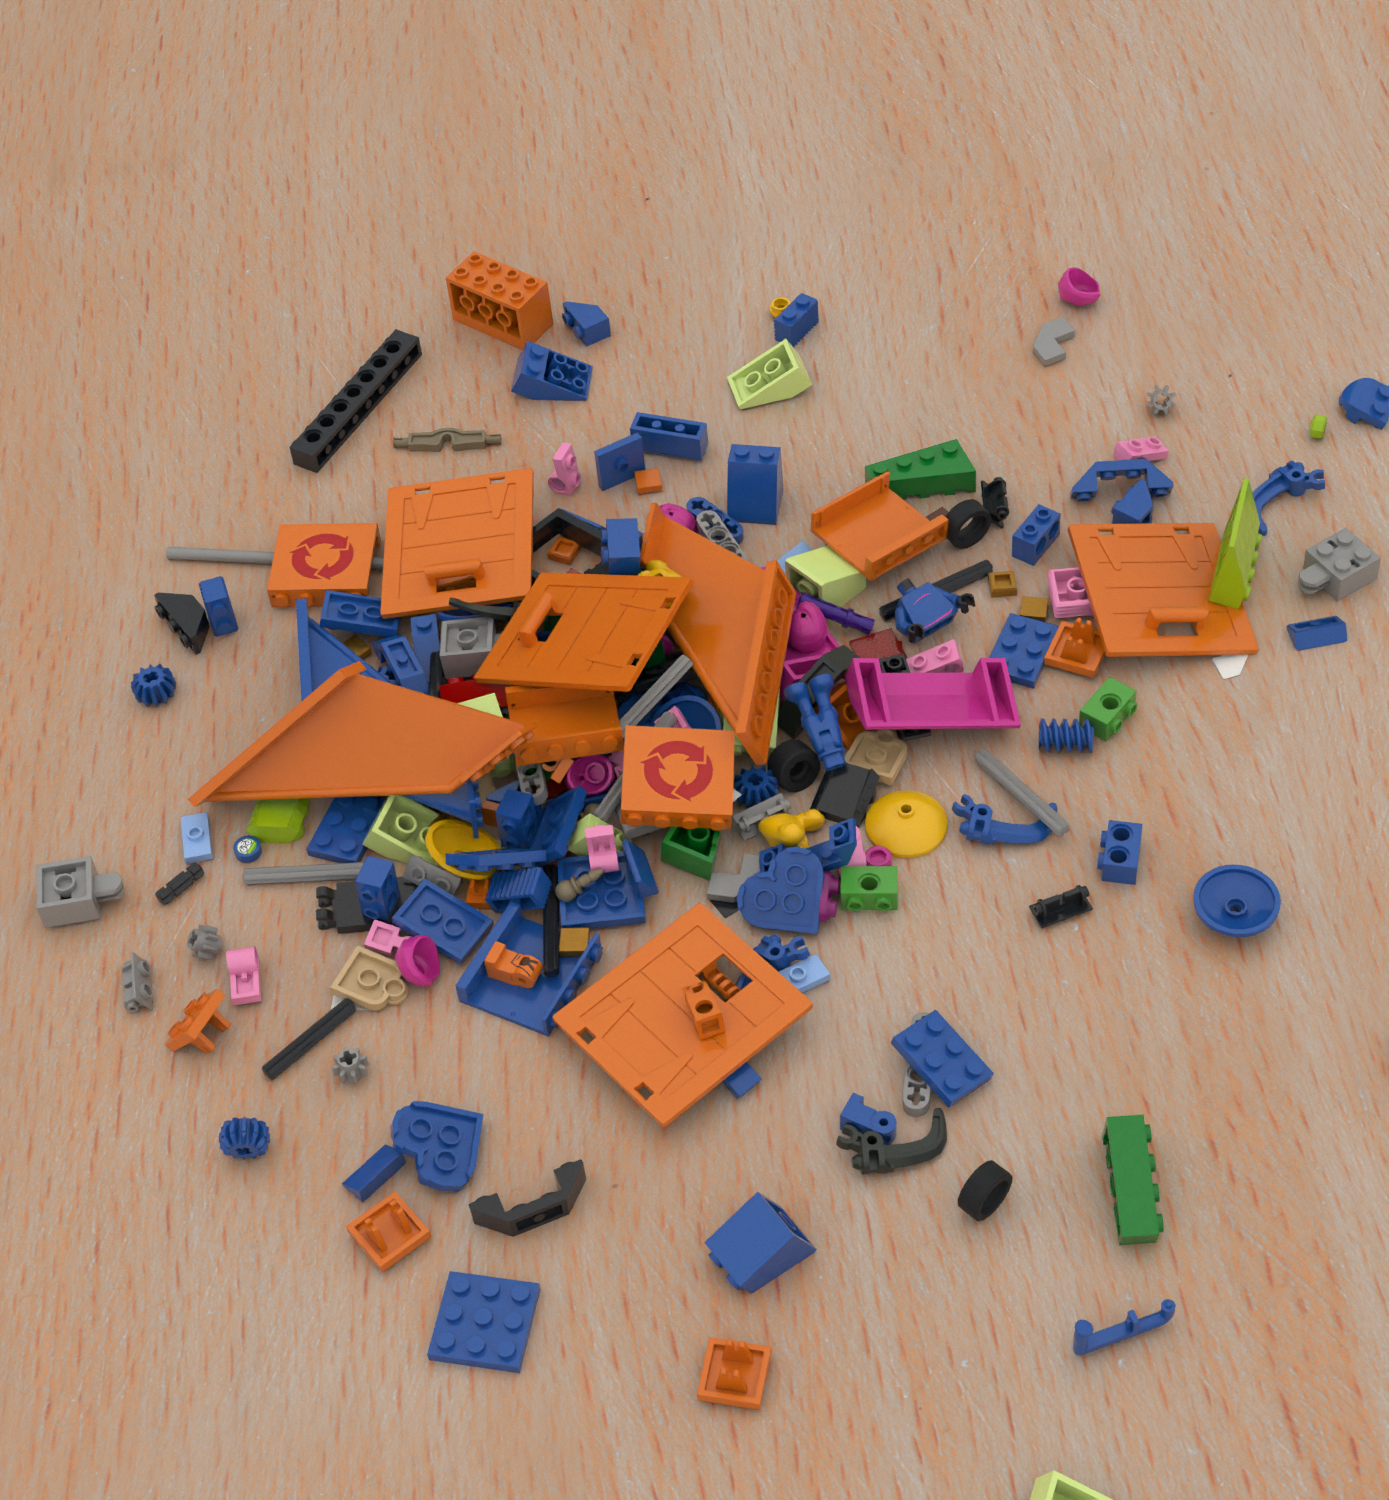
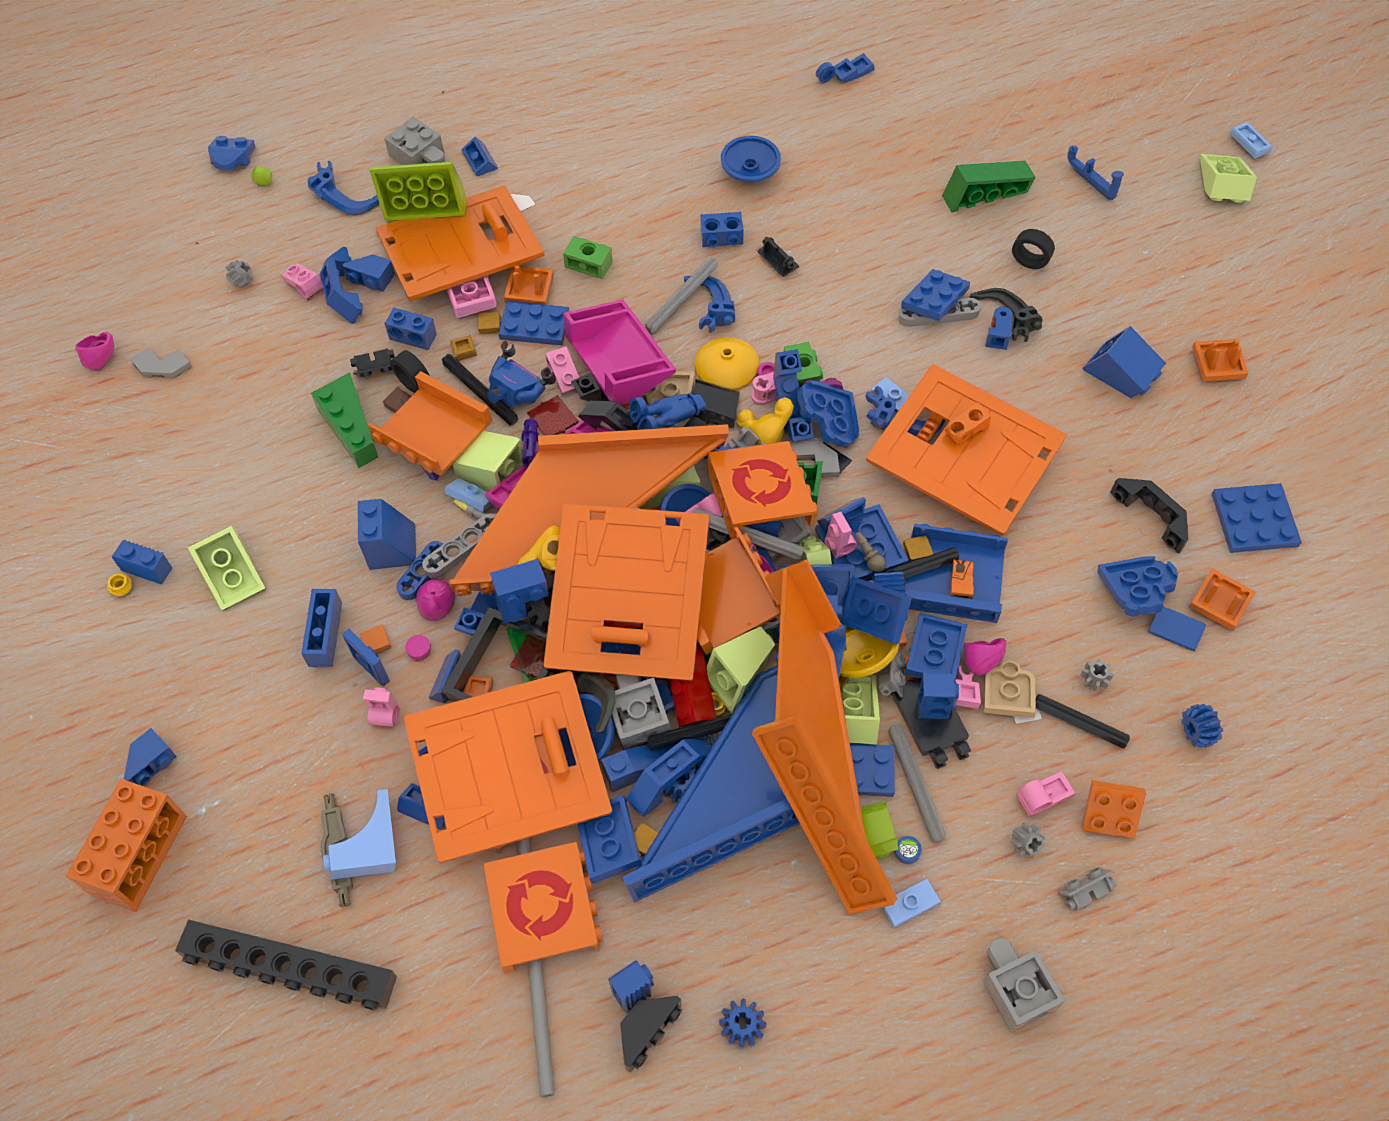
camera: 110 degrees left, 10 degrees up
black axle [155,862,204,905] -> none
blue slope [511,341,593,401] -> none
blue piece [1038,718,1094,753] -> none
none -> light blue arch [323,789,396,880]
none -> dark pink tile [406,635,431,660]

